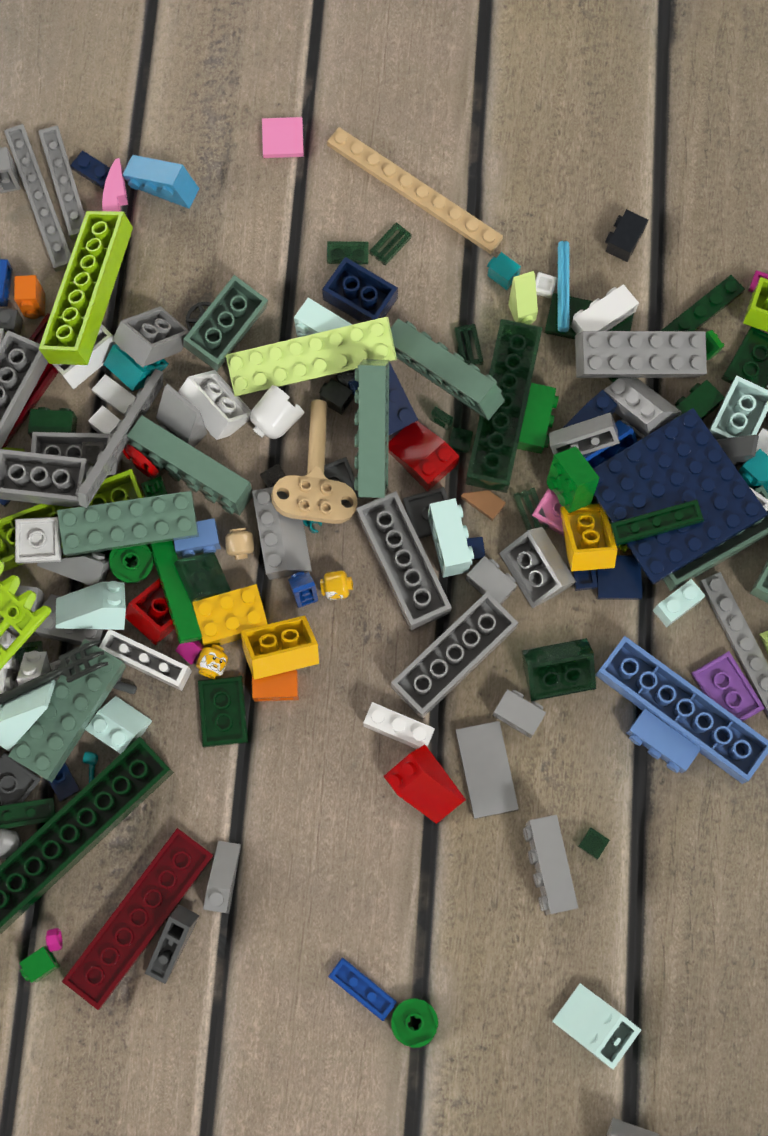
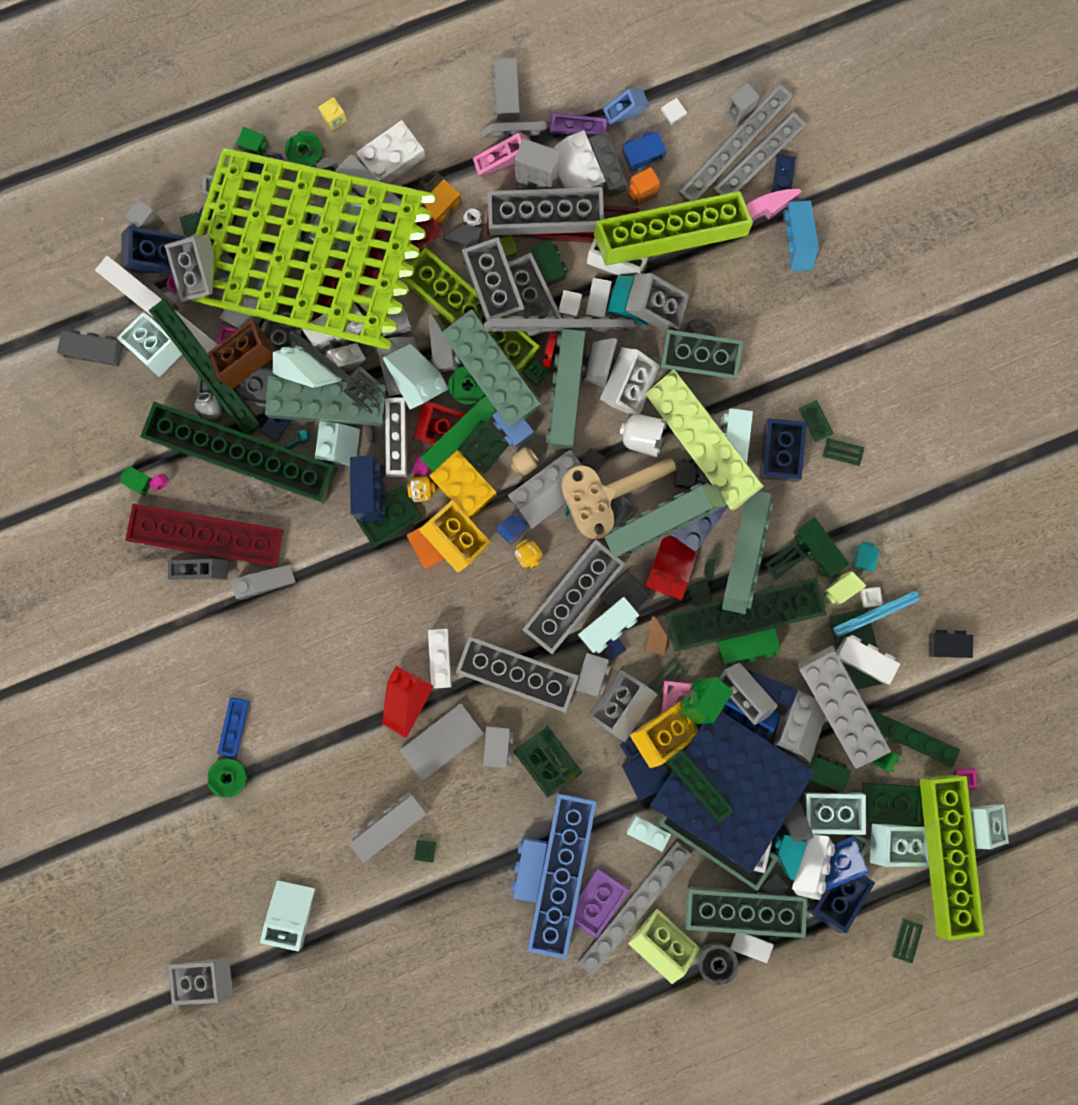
camera: 65 degrees right, 10 degrees up
white tile [15,517,61,564] -> none
bright pink tile [262,117,304,158] -> none
tan plate [327,127,503,254] -> none
none -> dark blue brick [350,455,386,522]
none -> dark green brick [793,517,849,578]

